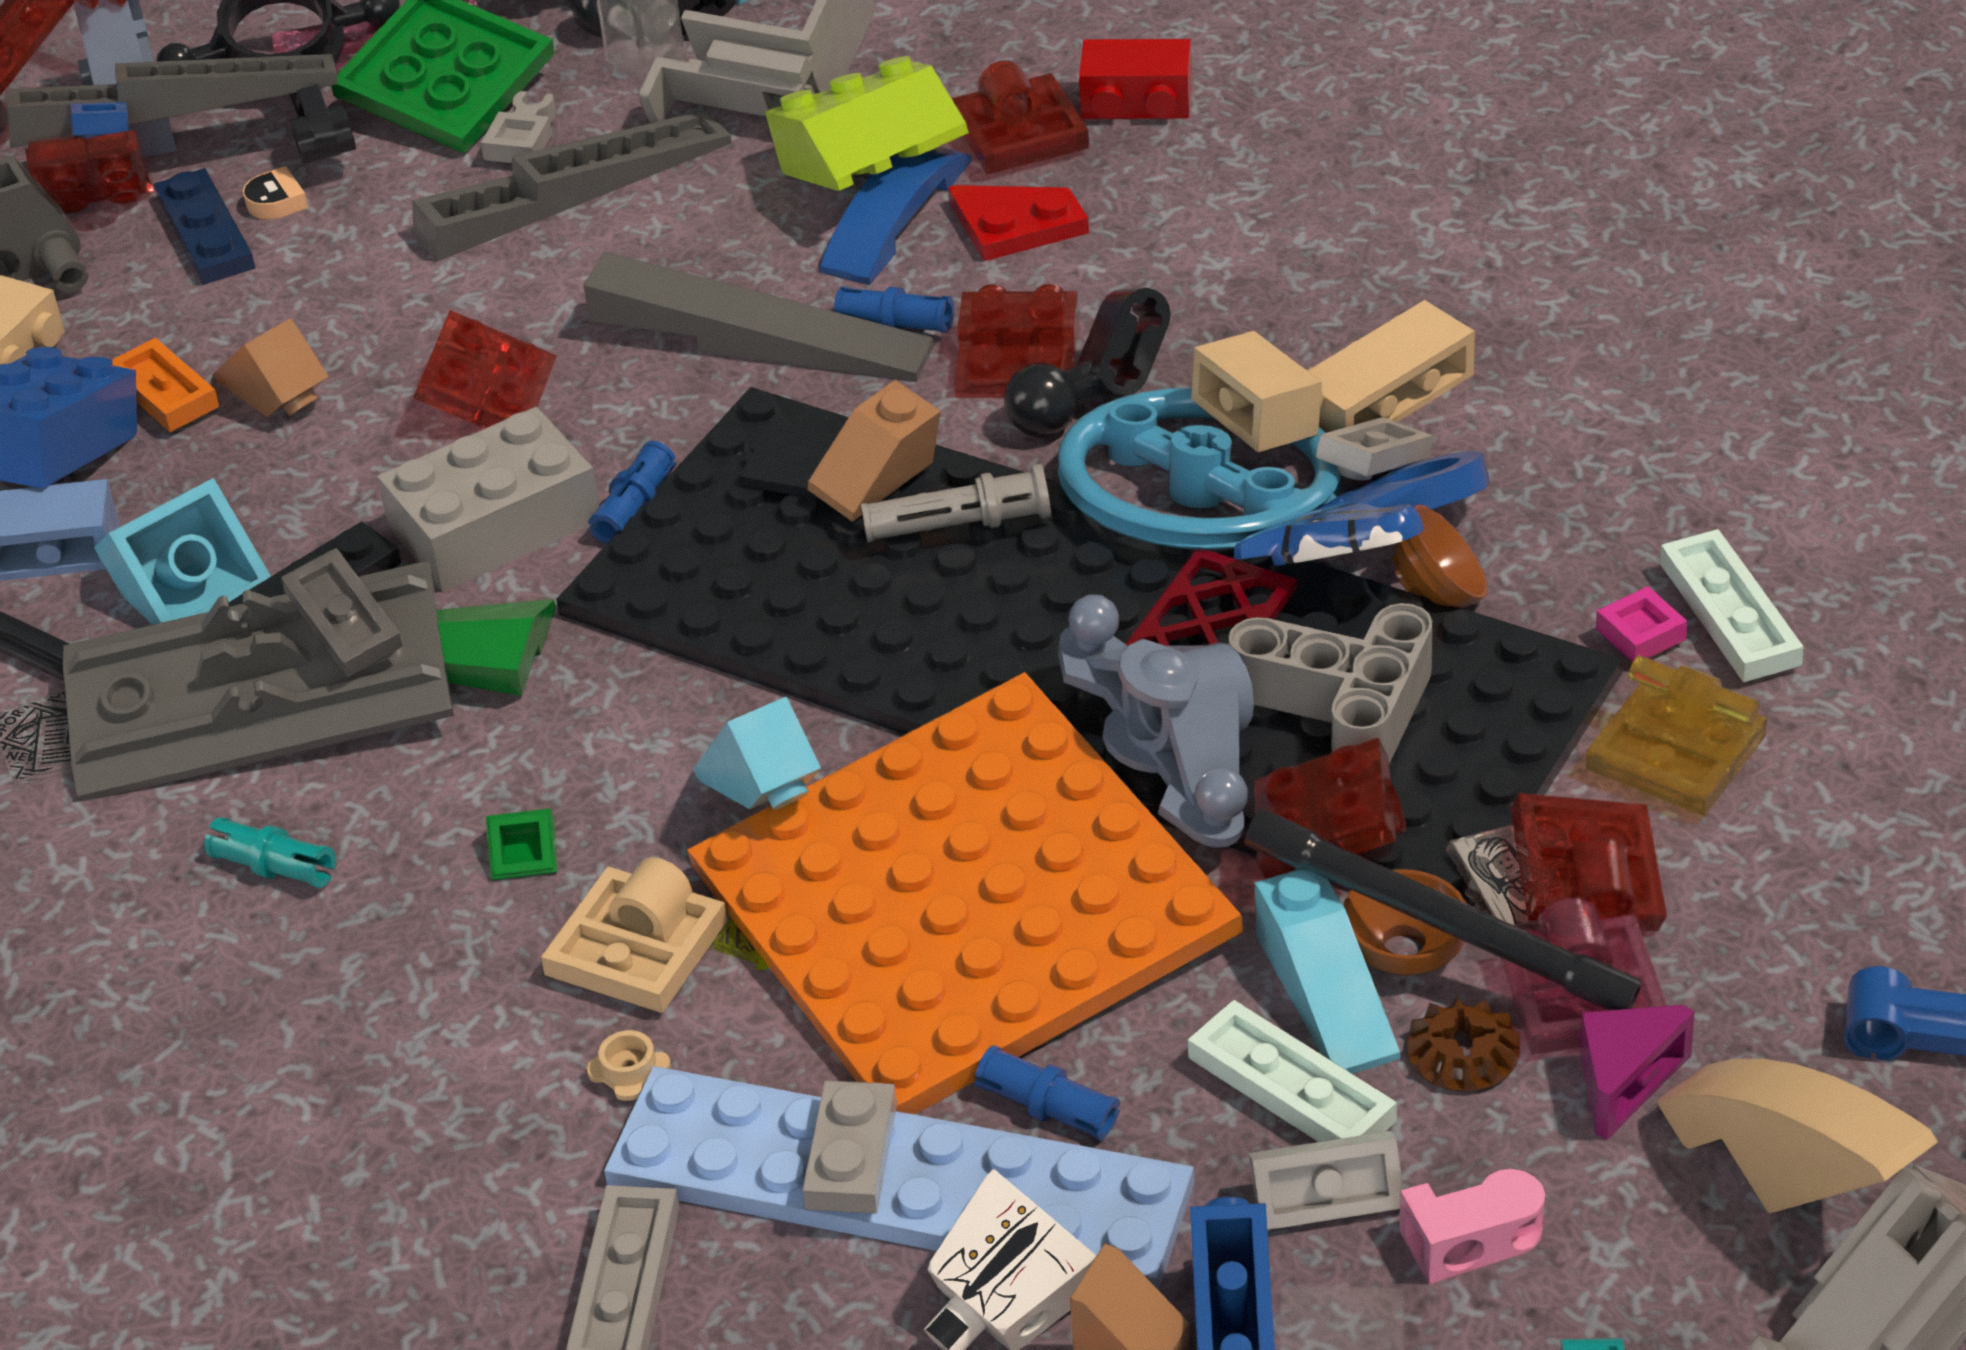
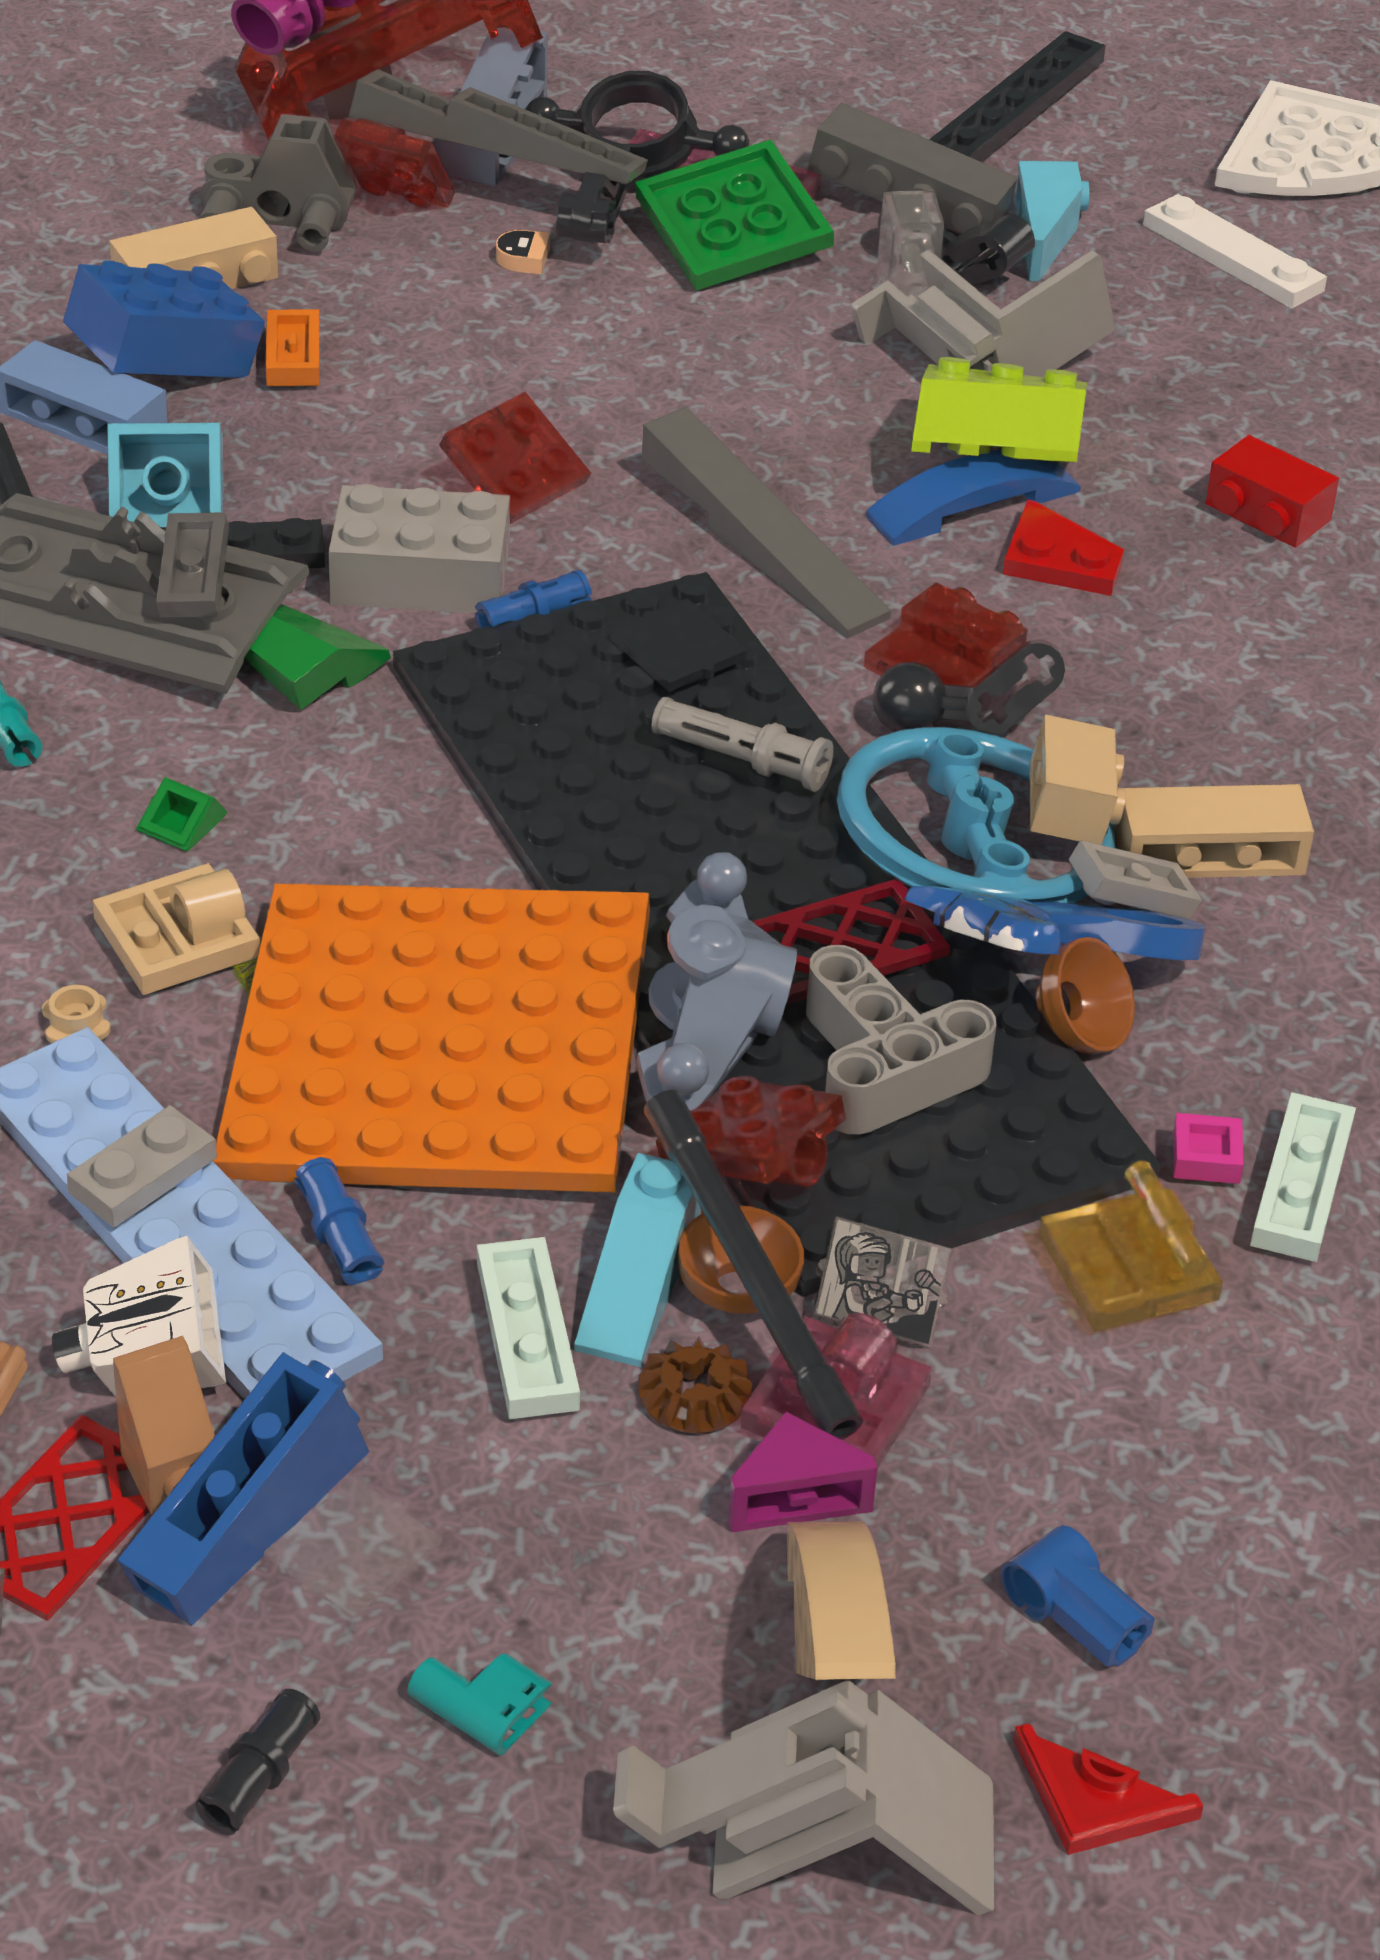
camera: 30 degrees right, 0 degrees up
blue plate [70,102,129,143] -> none
dark blue plate [154,168,256,285] -> none
medium nougat slope [212,318,329,417] -> none
dark grey slope [412,110,731,262] -> none
light grey plate [481,91,556,163] -> none
medium azure slope [693,696,821,810] -> none
medium nougat slope [807,380,941,522] -> none
blue pin [834,286,954,333] -> none
clear red plate [951,60,1090,175] -> none
light grey plate [1248,1131,1403,1230] -> none
bright pink leg [1399,1169,1545,1284] -> none
clear red plate [1510,793,1667,932] -> none

